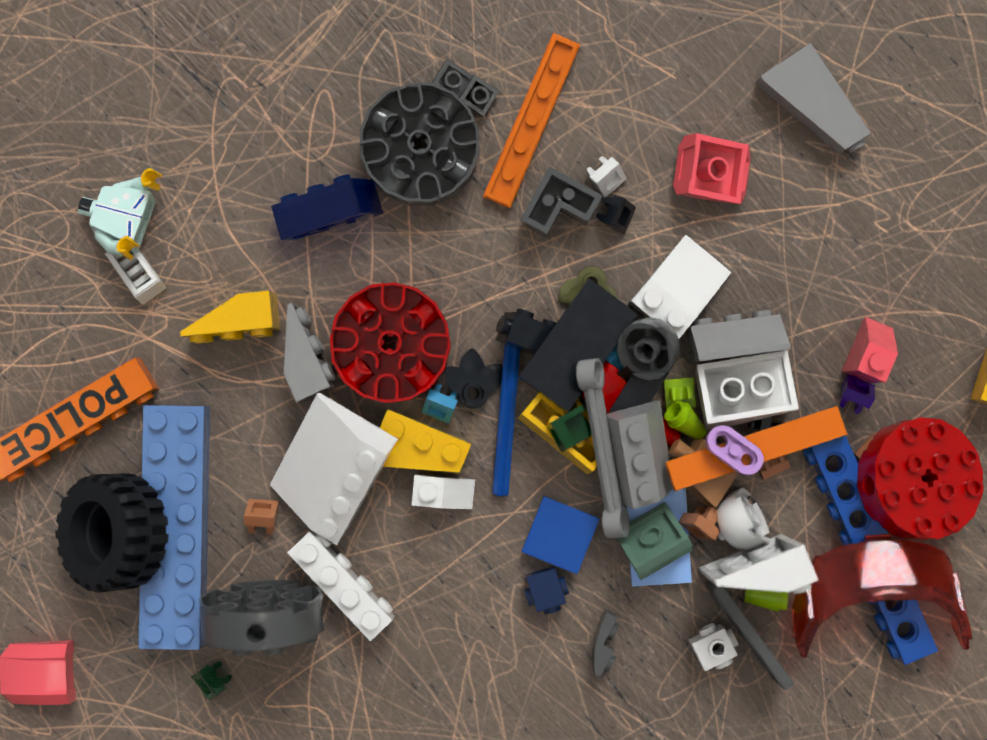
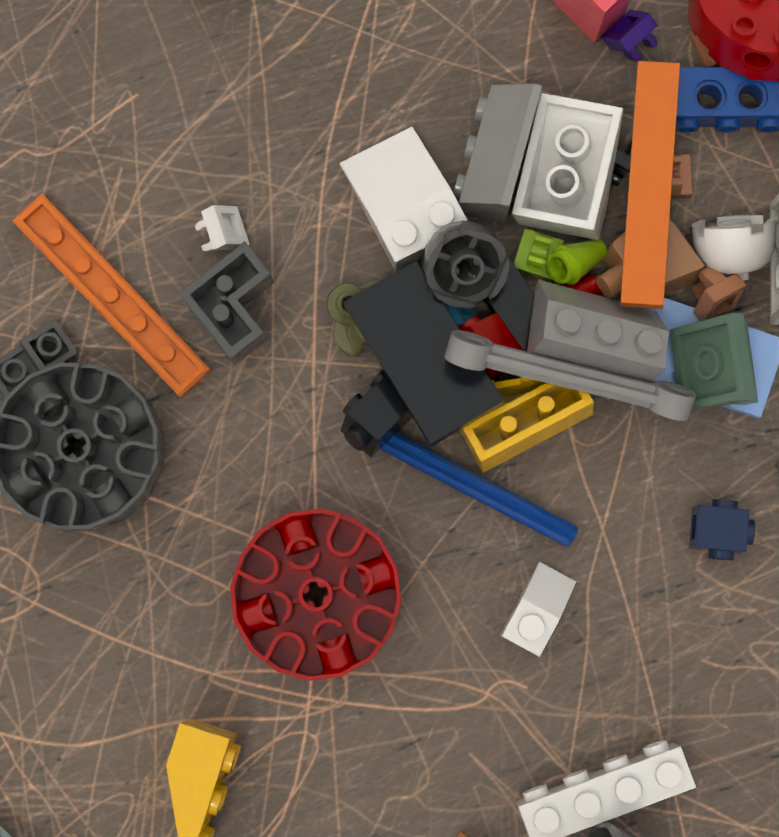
camera: 55 degrees left, 5 degrees down
white slope [270,392,398,545] -> none
clear blue wedge [271,174,383,241] -> none
light grey slope [283,303,337,402] -> none
yellow wedge [380,409,472,473] -> none
dark azure tile [421,384,458,424] -> none
black plate [445,349,503,409] -> none
blue tile [521,496,600,574] -> none
dark green panel [546,405,592,453] -> none
black tile [596,195,636,234] -> none
coral slope [672,133,751,204] -> none
lavender plate [705,425,764,475] -> none

